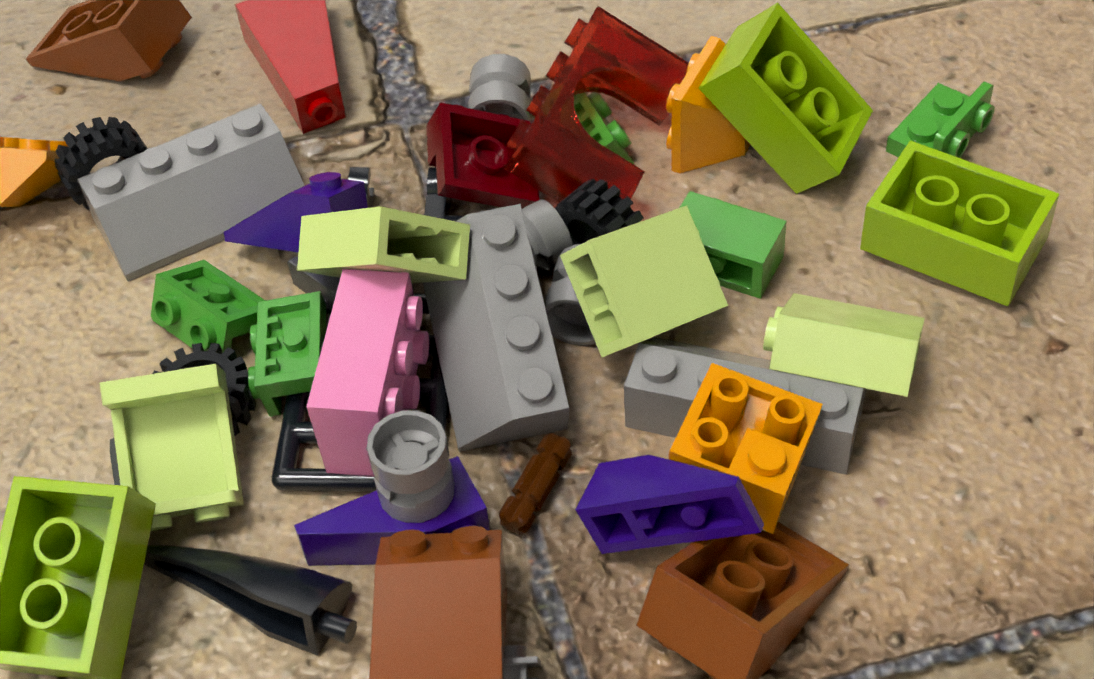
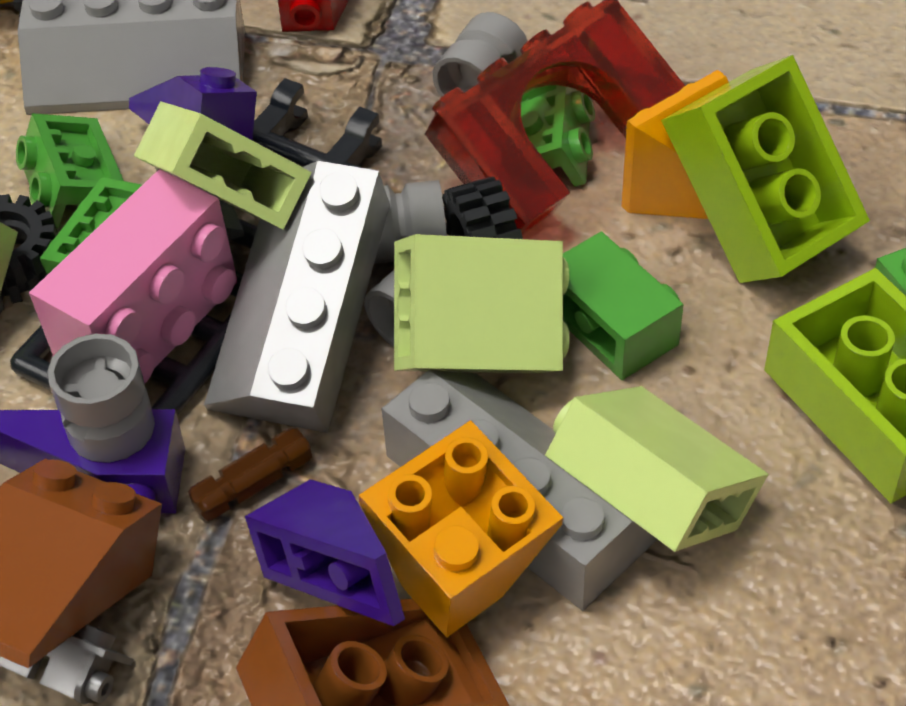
camera: 25 degrees right, 0 degrees up
dark red plate [426,102,539,208] -> none

